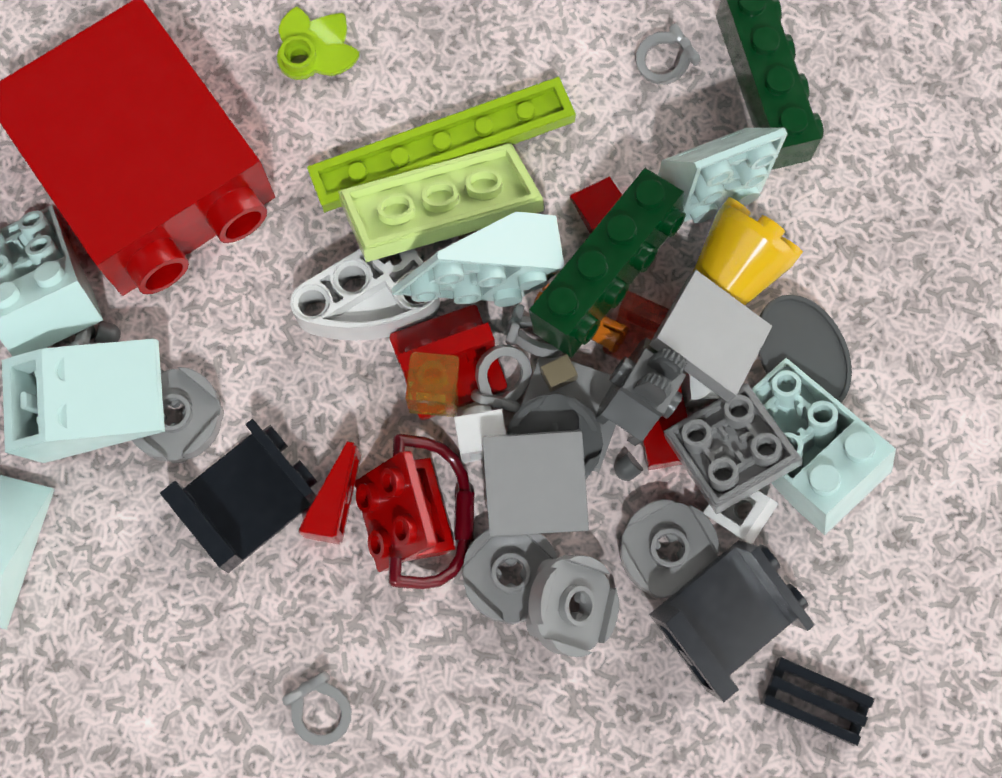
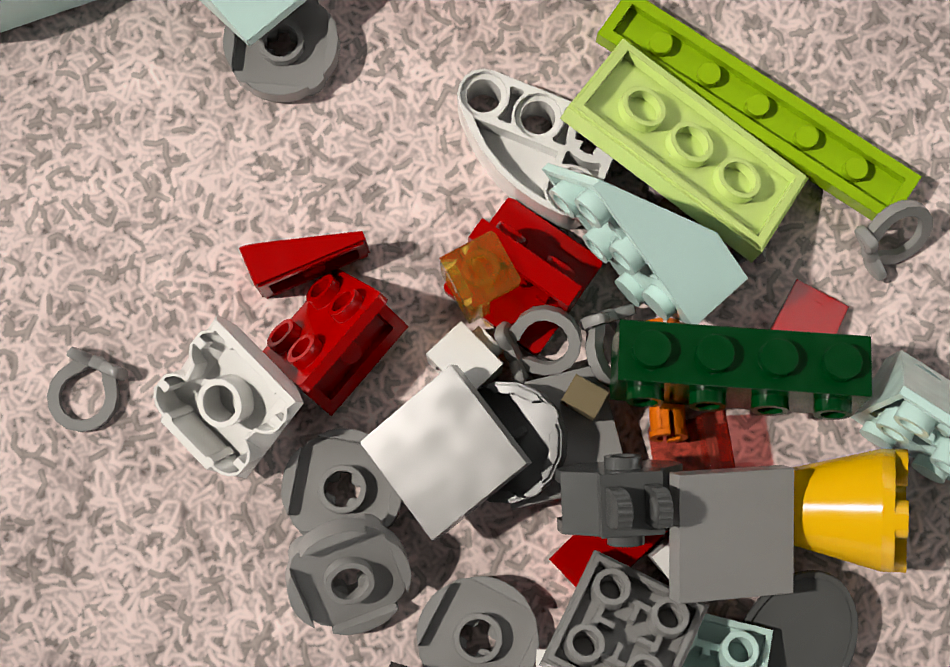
camera: 55 degrees right, 5 degrees up
black panel [160,418,318,573] -> none
dark red piece [389,434,475,589] -> none
dark grey piece [615,452,643,481] -> none
none -> white slope [153,315,303,479]
none -> light grey piece [854,199,933,281]

